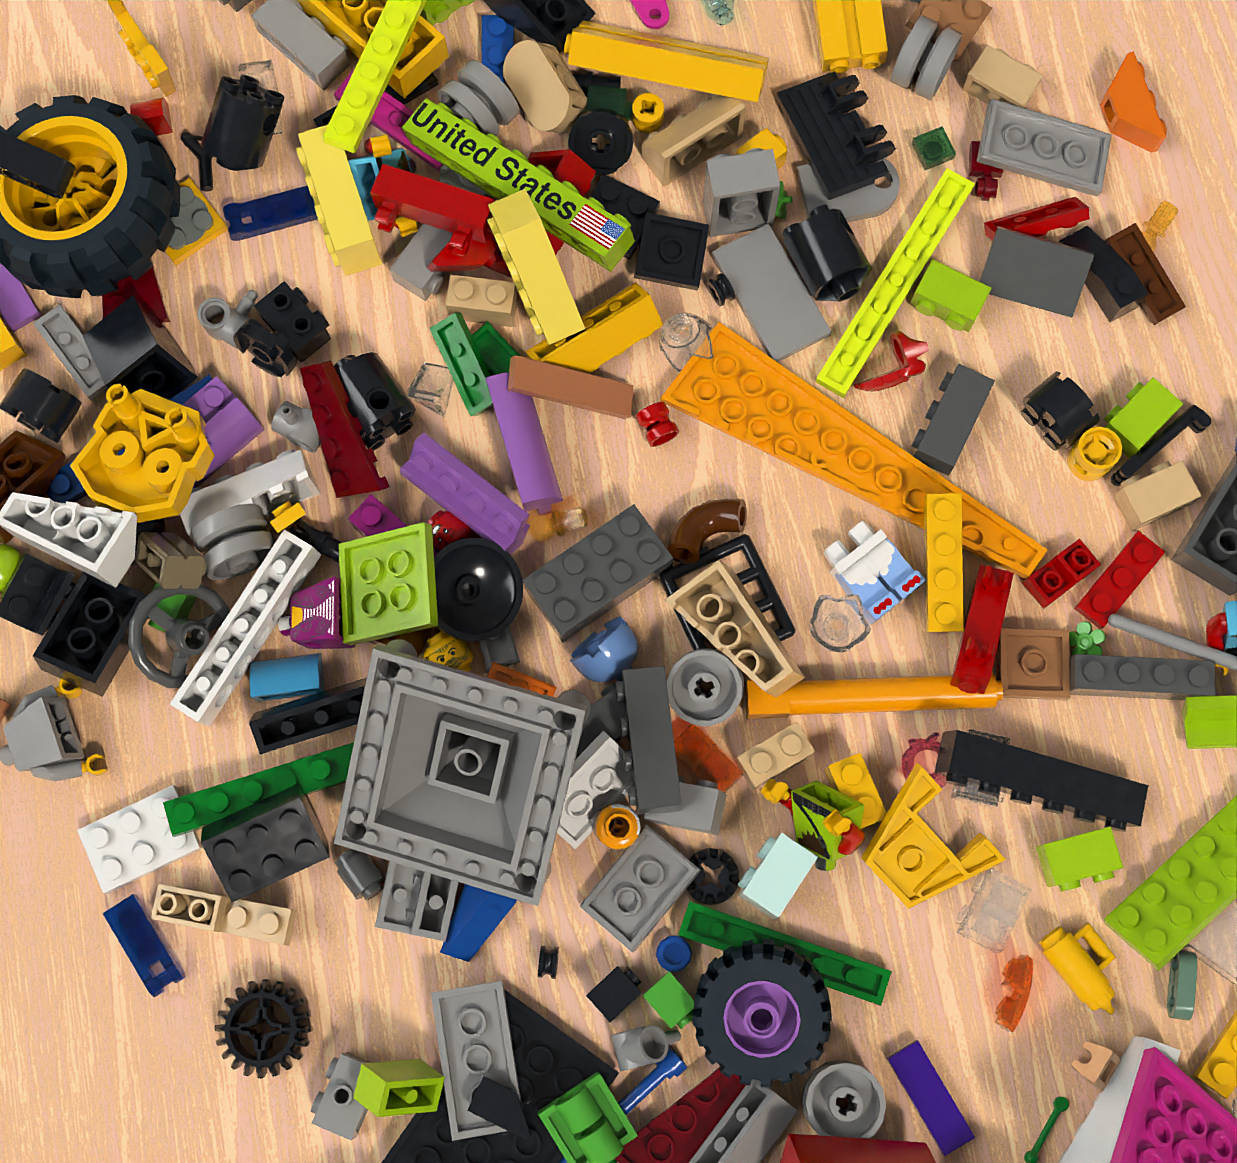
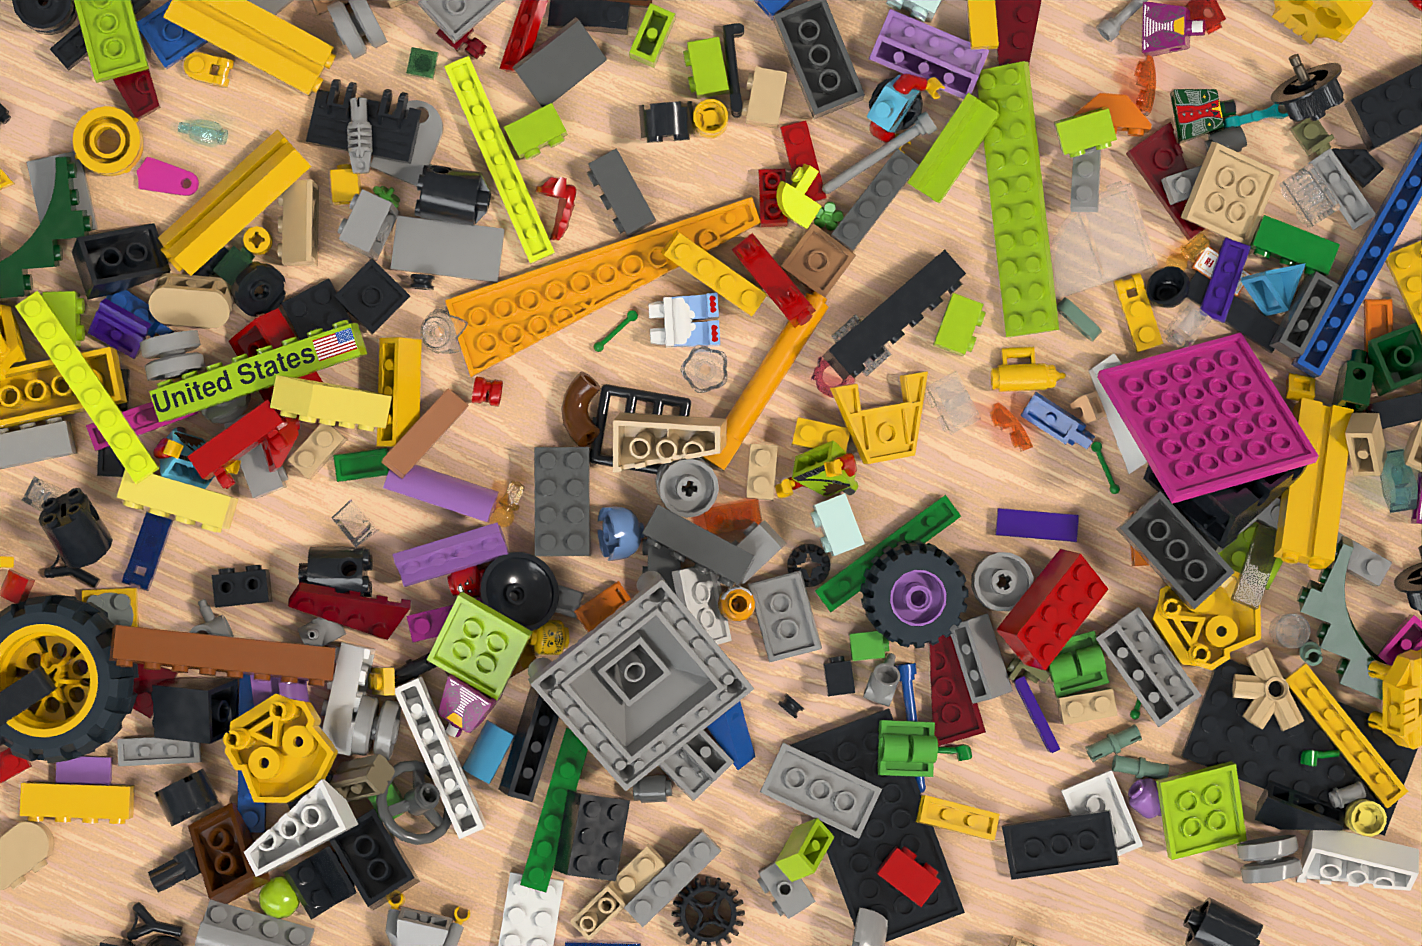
camera: 60 degrees left, 10 degrees up
black plate [233,318,297,377] -> none
green plate [429,312,493,417] -> none
black tile [467,1076,531,1141] -> none
blue tile [656,936,692,972] -> none
none -> dark purple plate [88,298,152,359]
none -> dark orange brick [109,625,336,687]
none -> light grey hinge [347,98,372,174]
none -> green hinge [593,310,638,352]
none -> light grey brick [624,829,721,927]
none -> lime brick [629,3,676,68]
none -> neon yellow brick [776,164,822,229]
none -> hinge [1021,392,1095,449]

